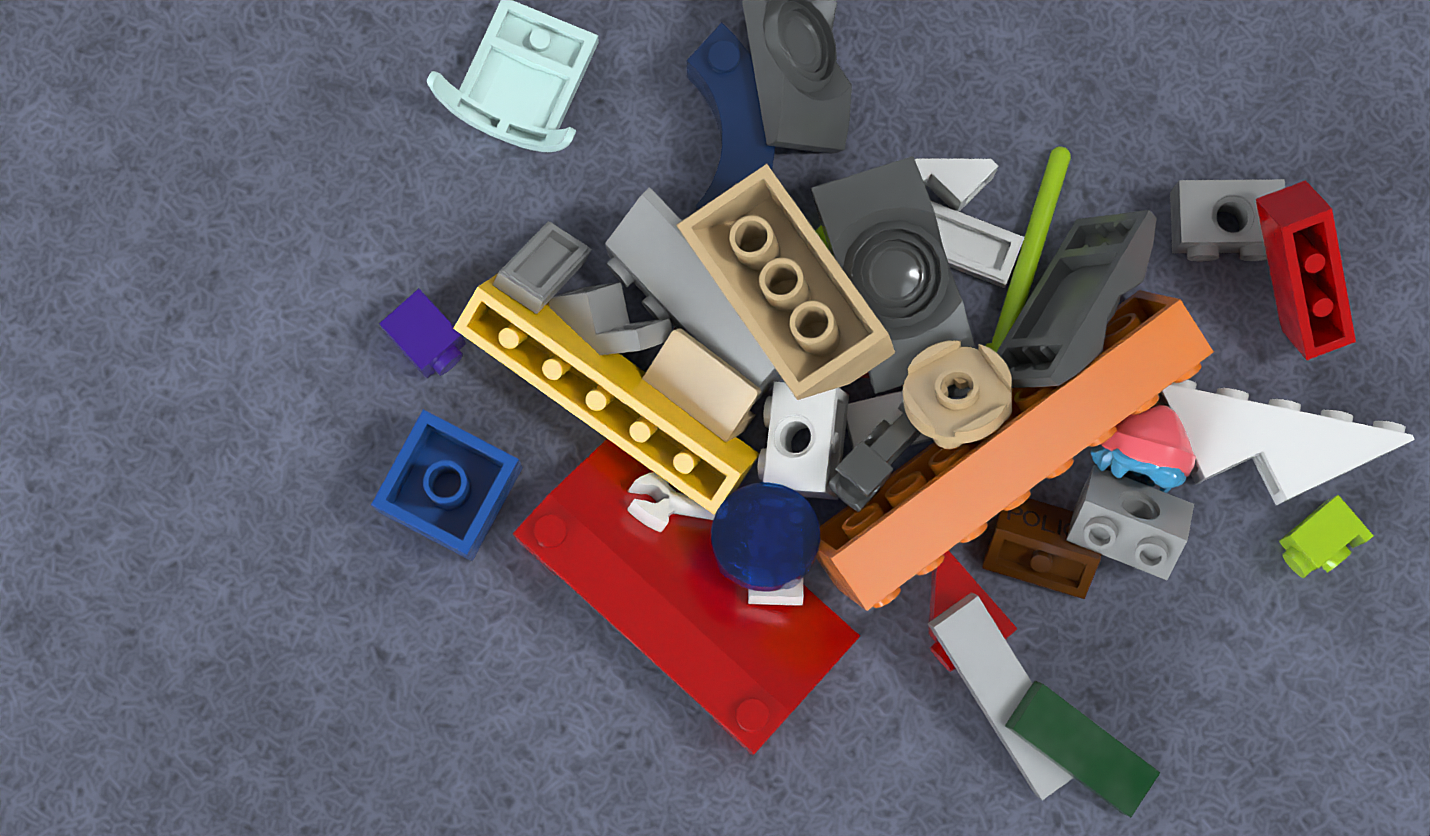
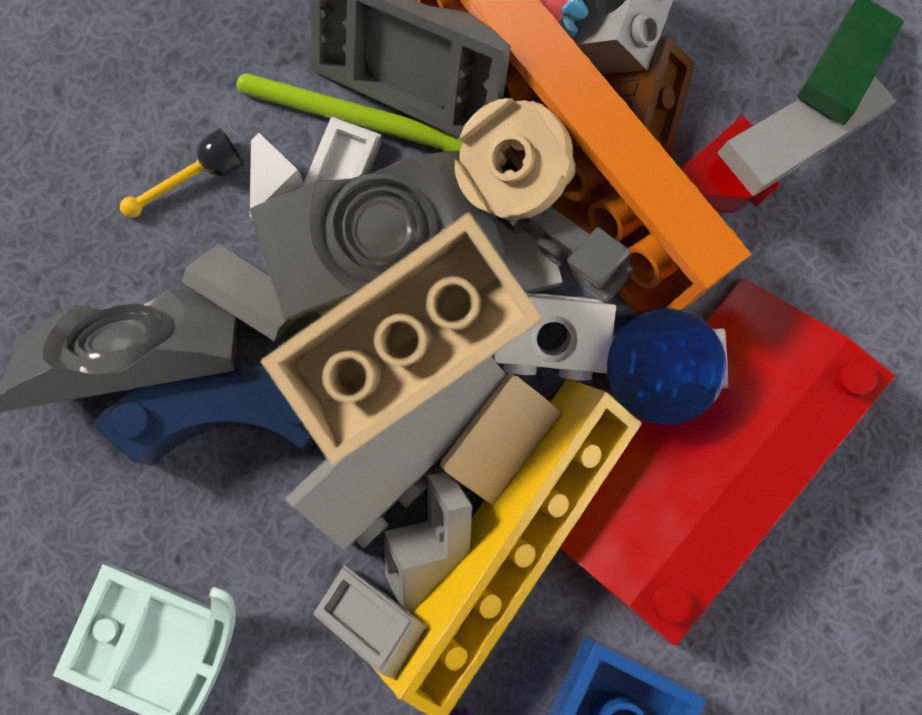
camera: 90 degrees left, 0 degrees up
white bar [627,472,729,532] -> none
none -> hinge [120,128,244,218]
none -> light grey tile [182,244,298,341]

